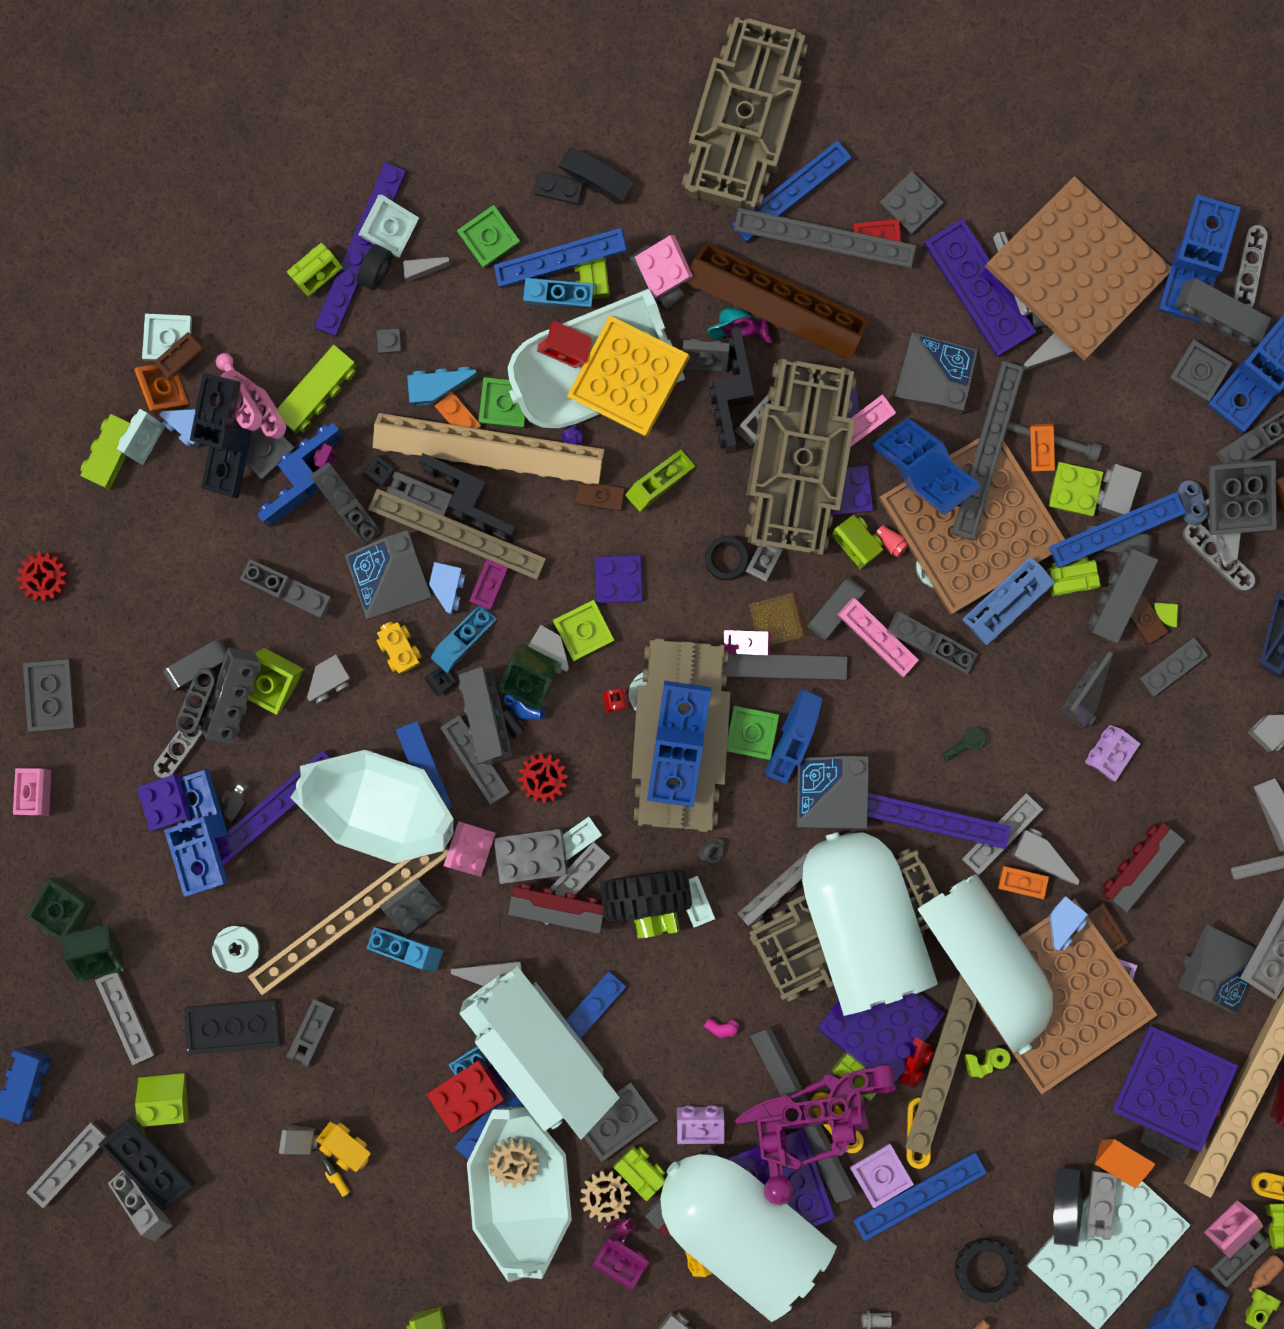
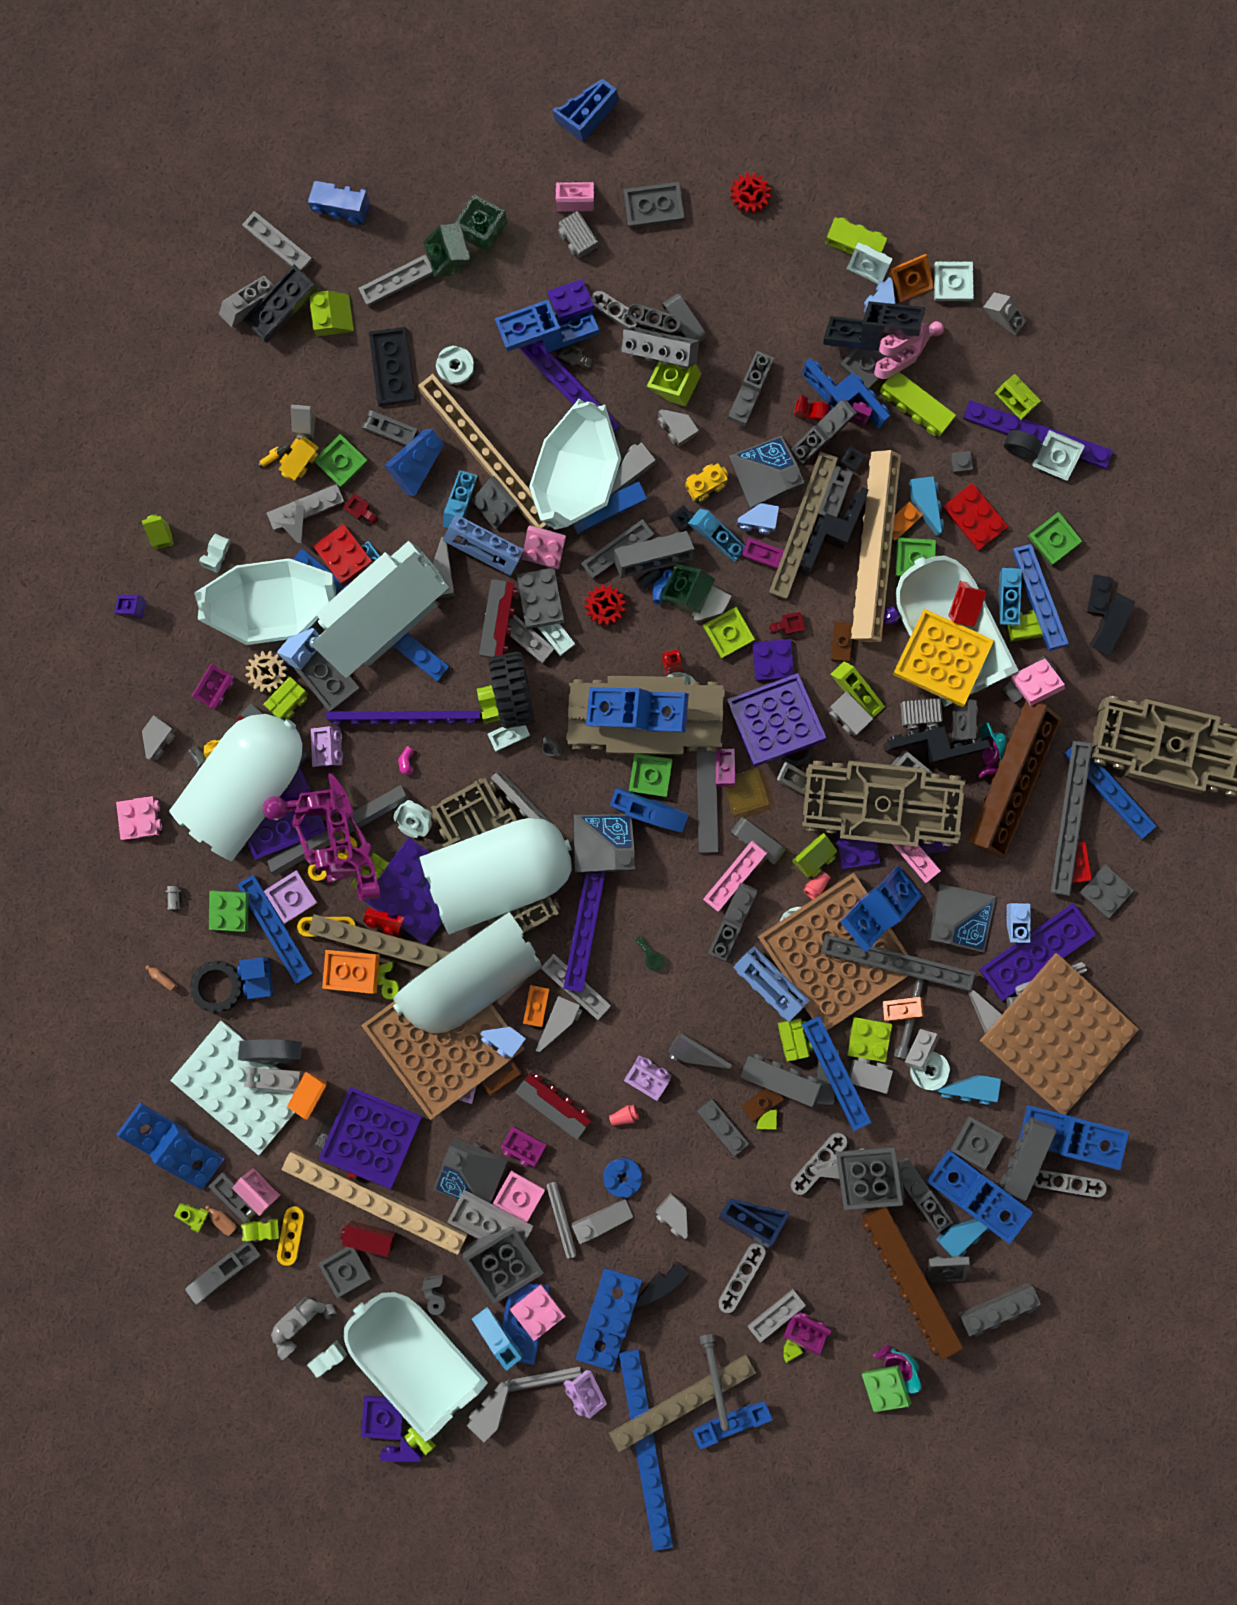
camera: 85 degrees right, 0 degrees up
reddish brown plate [154,332,204,380] -> none
light grey slope [403,257,451,283] -> none
tan gear [488,1137,539,1188] -> none
flat silver piece [604,1216,636,1242] -> none
sand blue plate [1177,480,1208,526] -> none
none -> dark grey pin [188,746,206,769]
none -> light aqua leg [199,534,231,573]
none -> bright green plate [209,890,249,932]
none -> blue brick [237,957,274,999]
none -> light grey plate [267,484,345,531]
none -> light blue slope [277,628,319,670]
none -> light grey slope [279,500,304,543]
none -> bright green plate [314,434,368,488]
none -> orange plate [322,950,380,994]
none -> dark purple plate [326,711,481,725]
none -> dark red plate [343,493,378,525]
none -> blue wedge [384,429,444,496]
none -> light aqua plate [394,800,432,838]
none -> medium blue brick [443,514,524,575]
none -> bright pink plate [492,1170,545,1222]
none -> magenta bracket [501,1126,547,1168]
none -> light grey brick [558,211,598,259]
none -> blue plate [603,1158,642,1198]
none -> coral cone [609,1104,639,1127]
none -> light grey slope [610,442,655,495]
none -> dark purple plate [727,673,826,767]
none -> dark red plate [769,611,805,635]
none -> red leg [793,395,832,422]
none -> light grey brick [828,691,873,736]
none -> light grey brick [900,698,943,729]
none -> light grey plate [905,1029,939,1071]
none -> light aqua plate [910,1052,950,1090]
none -> dark azure slope [937,1075,1001,1105]
none -> red plate [942,483,1008,551]
none -> light grey slope [983,292,1027,335]
none -> light blue slope [1007,903,1030,943]

